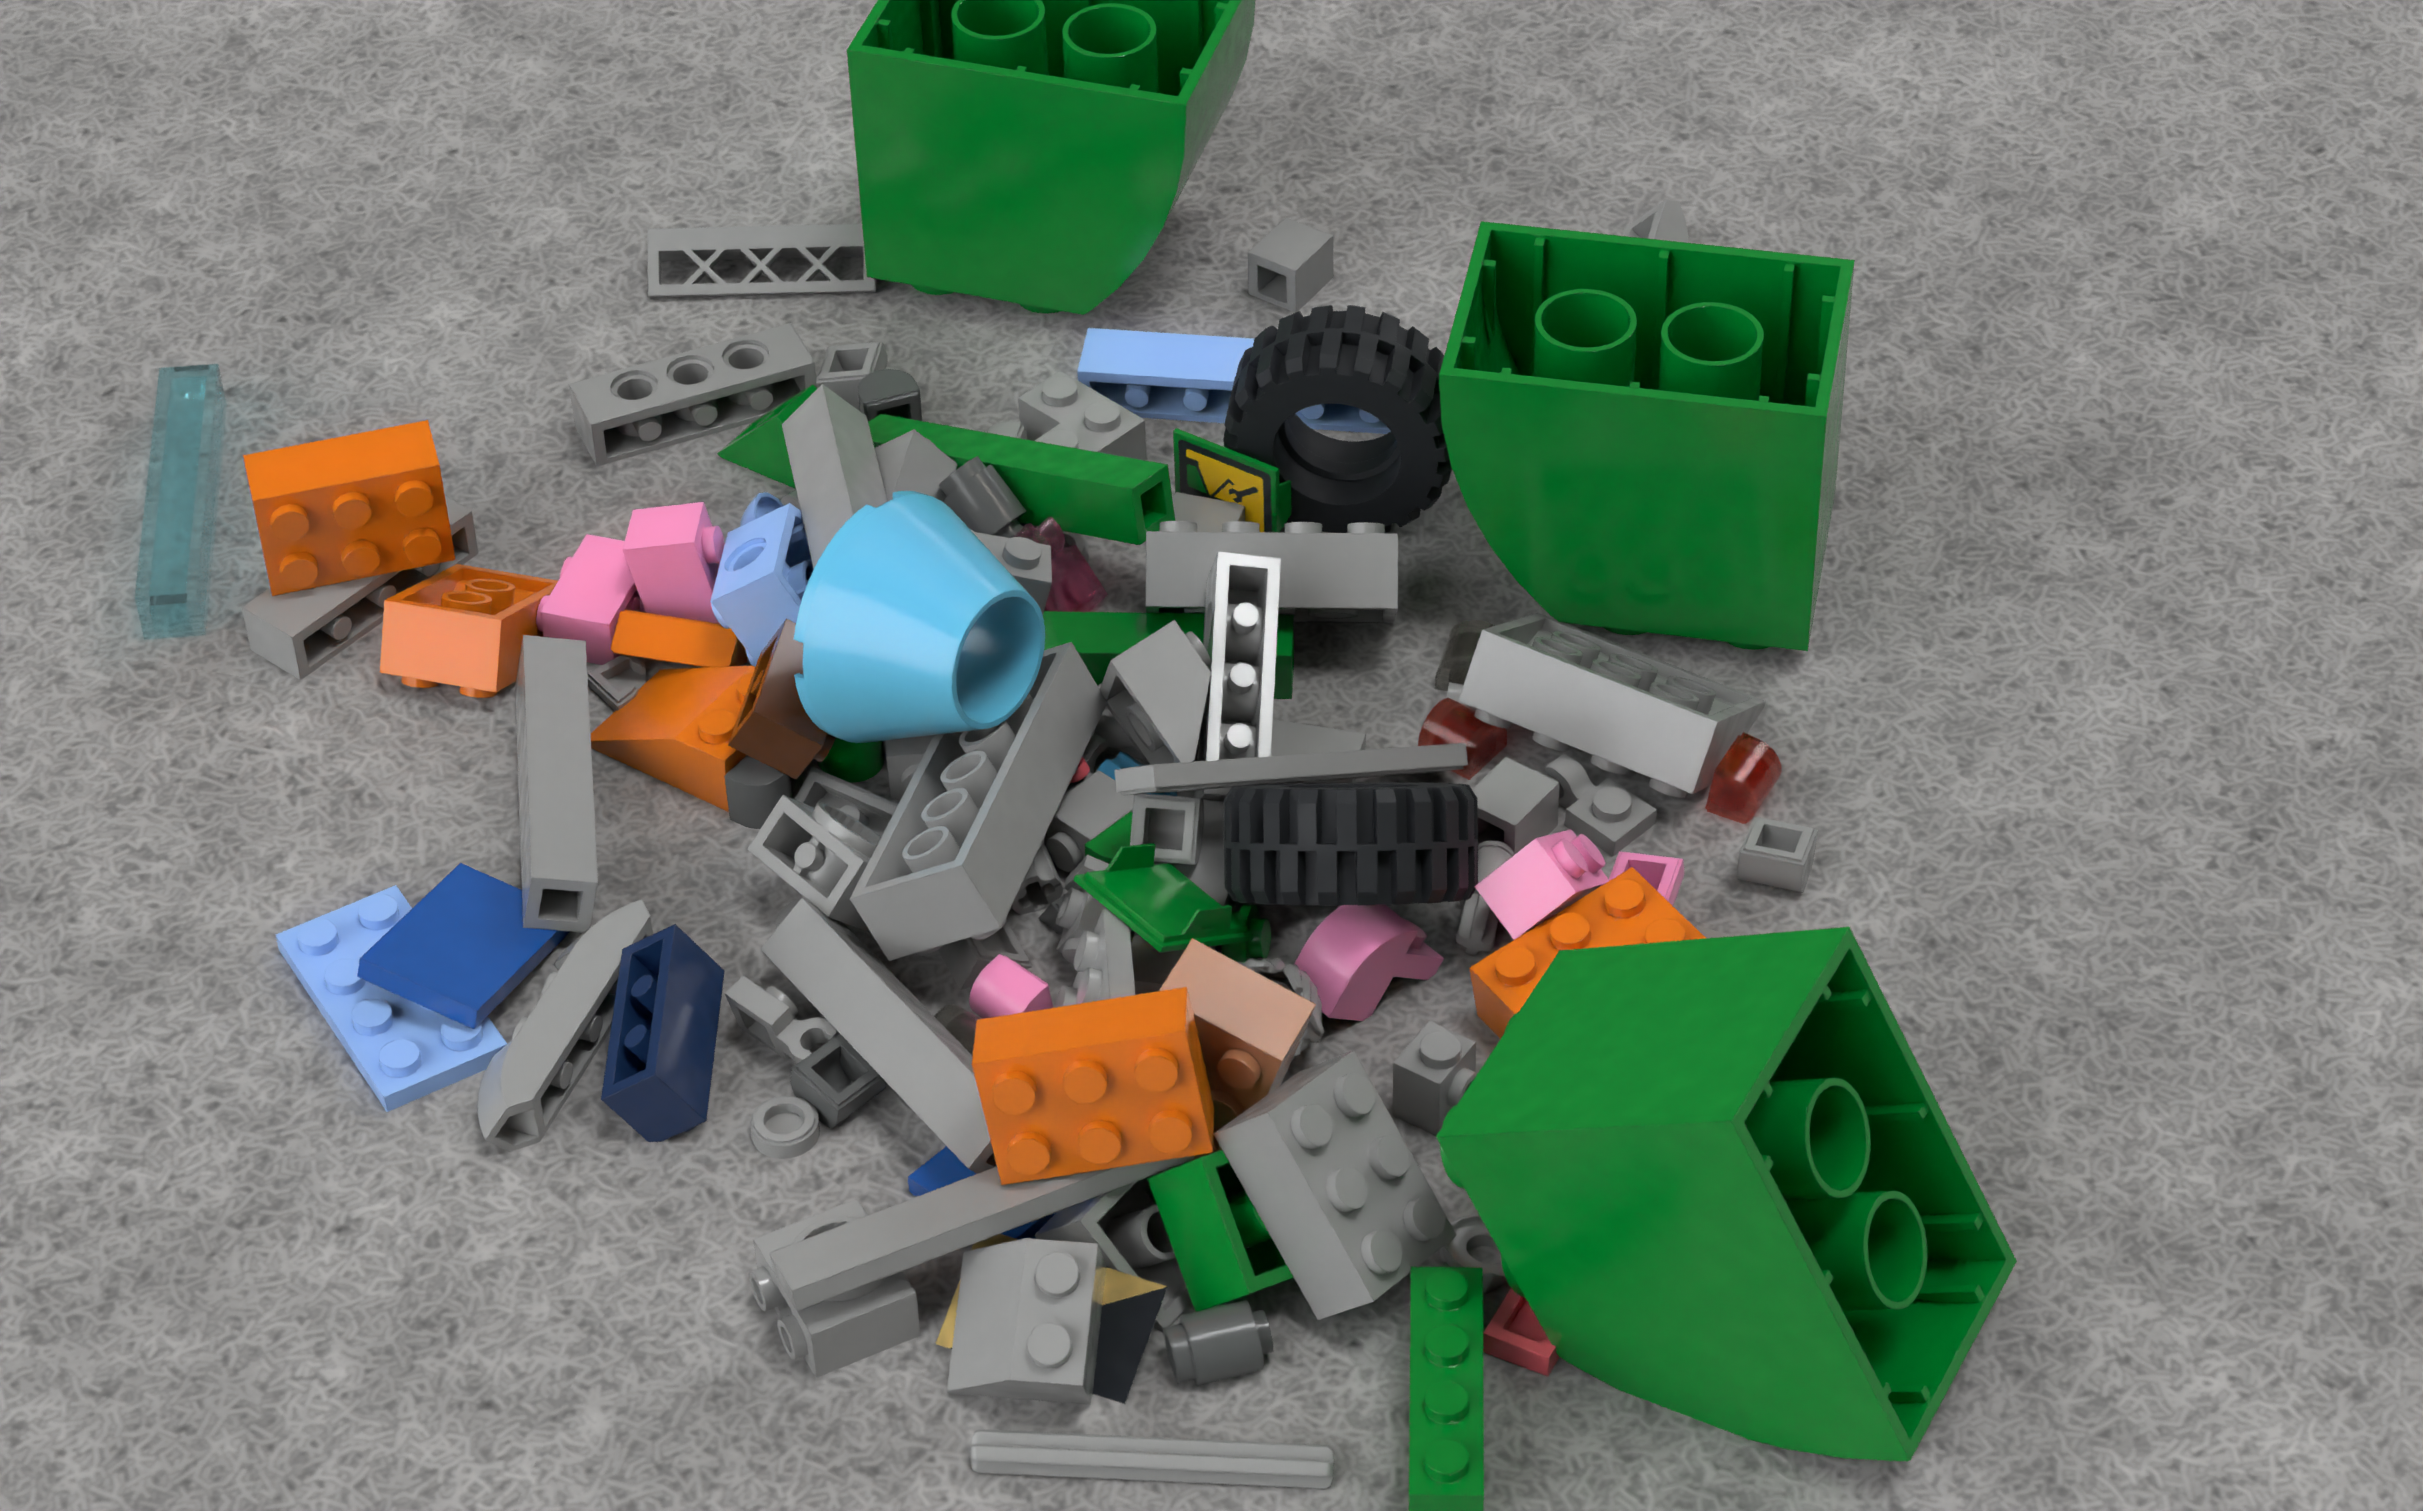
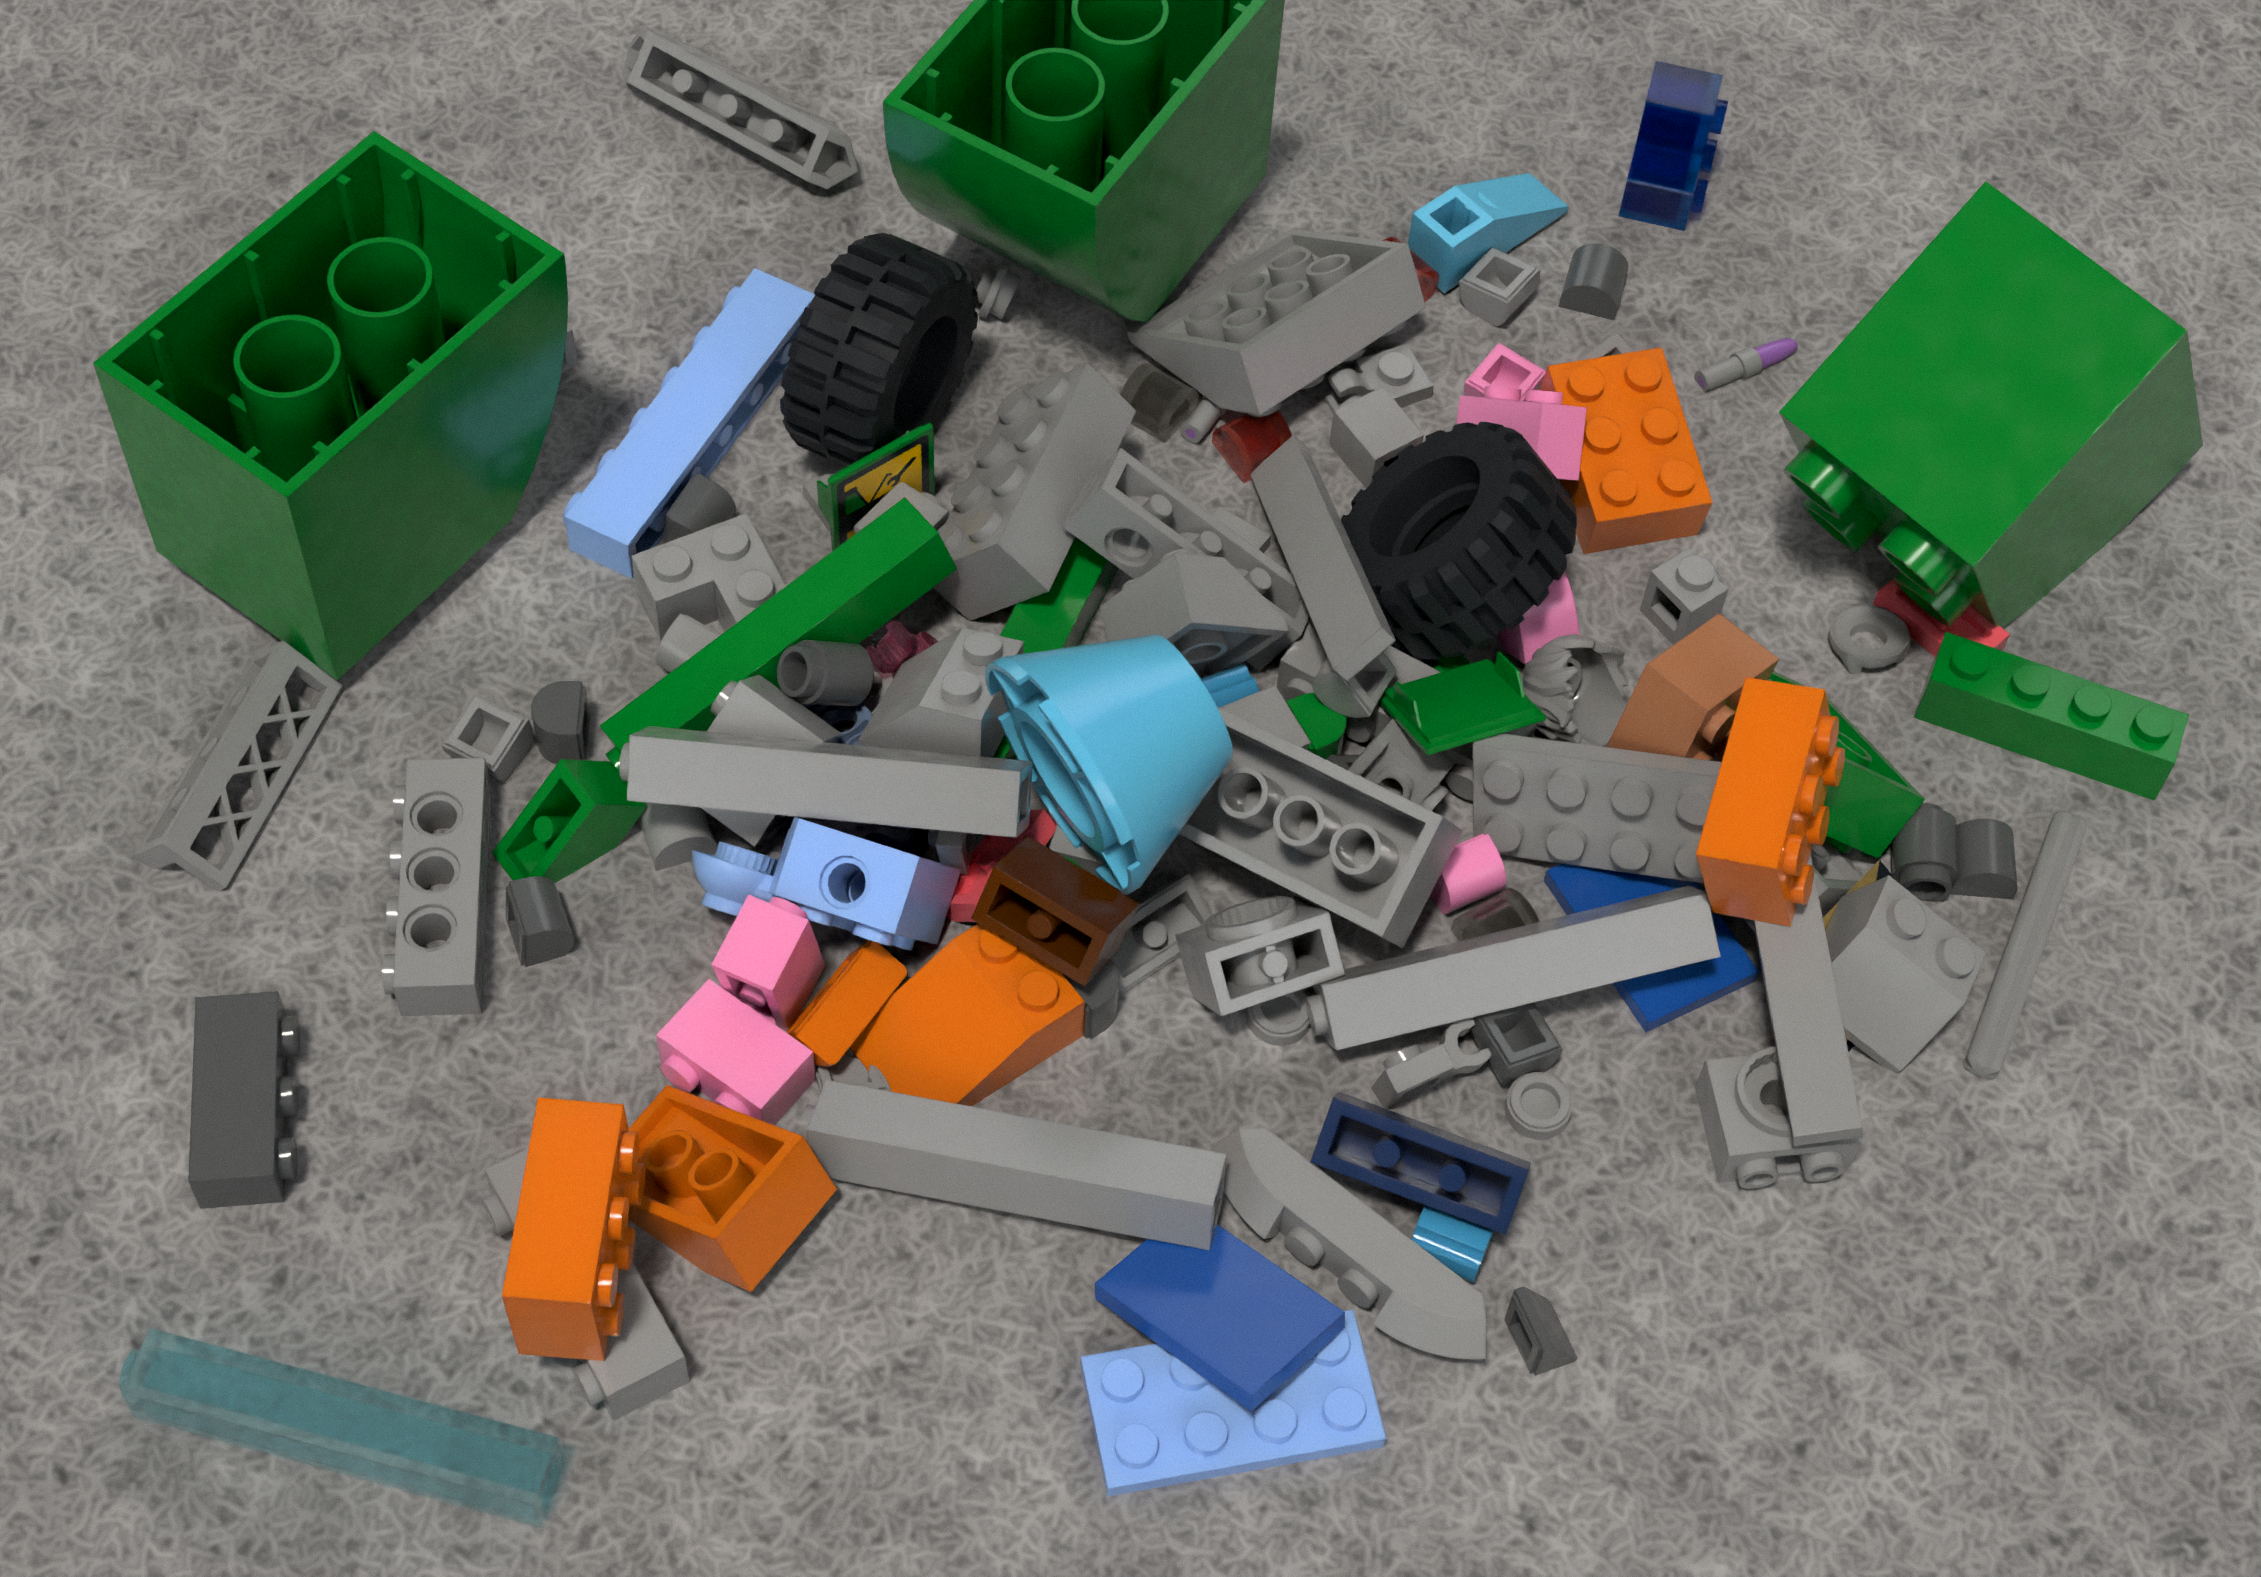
camera: 75 degrees left, 15 degrees up
light grey brick [1214,1050,1457,1320] -> none
none -> dark grey brick [188,991,300,1209]
none -> dark grey brick [505,876,574,968]
none -> dark grey brick [663,473,736,544]
none -> medium azure slope [1408,173,1569,293]
none -> dark azure piece [1412,1205,1494,1283]
none -> dark grey slope [1504,1286,1578,1376]
none -> dark grey brick [1558,243,1628,320]
none -> clear blue brick [1618,61,1728,231]
none -> dark grey brick [1951,819,2018,899]

